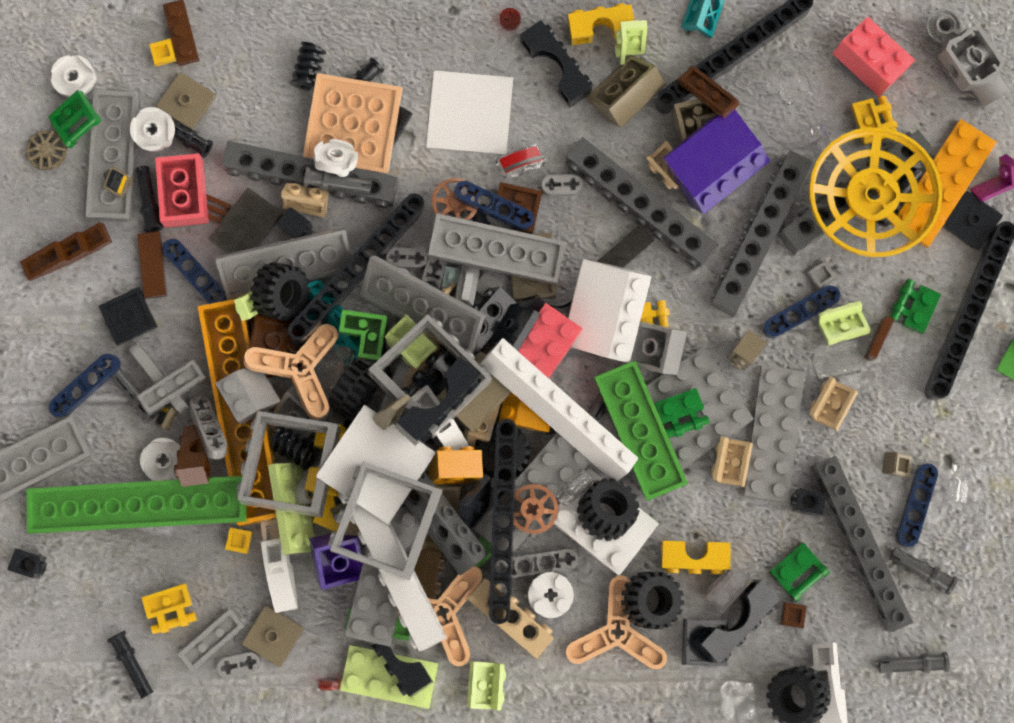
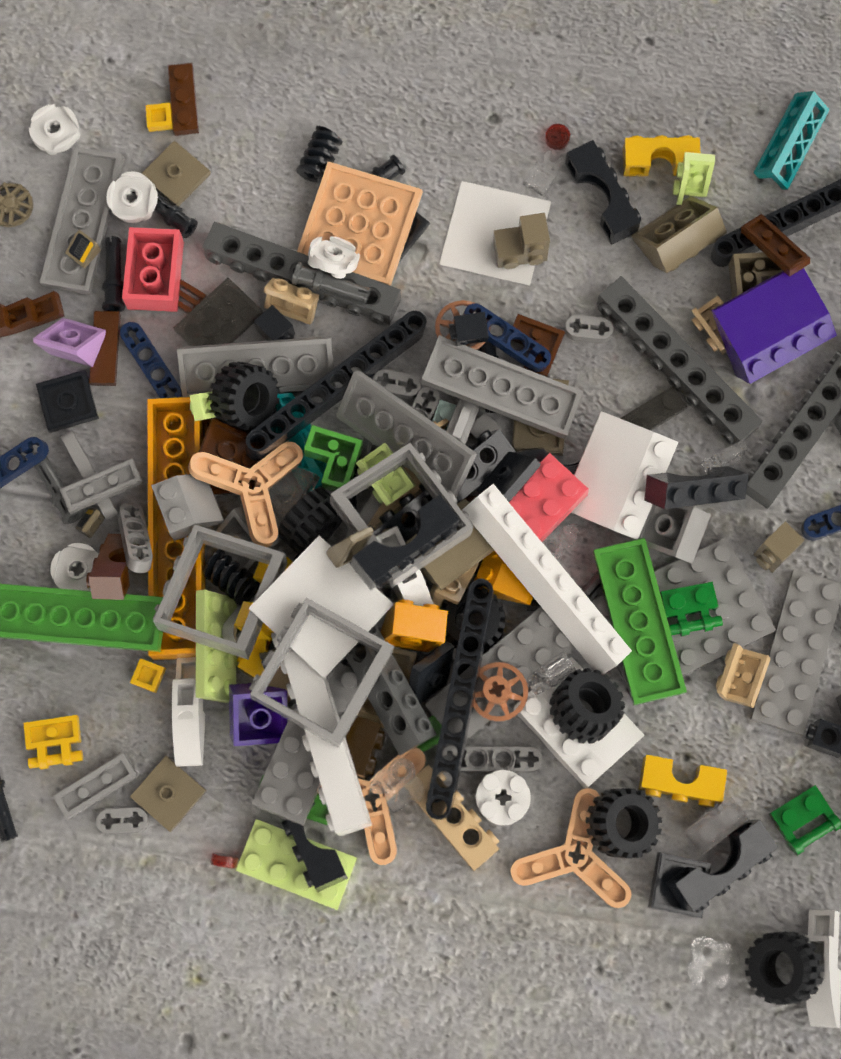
camera: 15 degrees right, 5 degrees down
green plate [48,90,102,148] -> none
yellowish green bracket [467,661,506,710] -> none
slope [495,144,546,179] -> none
reddish brown tile [780,602,807,628] -> none
none -> lavender slope [33,318,106,367]
none -> clear plate [370,758,424,813]
none -> black brick [449,312,489,346]
none -> dark tan brick [493,213,550,269]
none -> black arch [644,466,749,509]

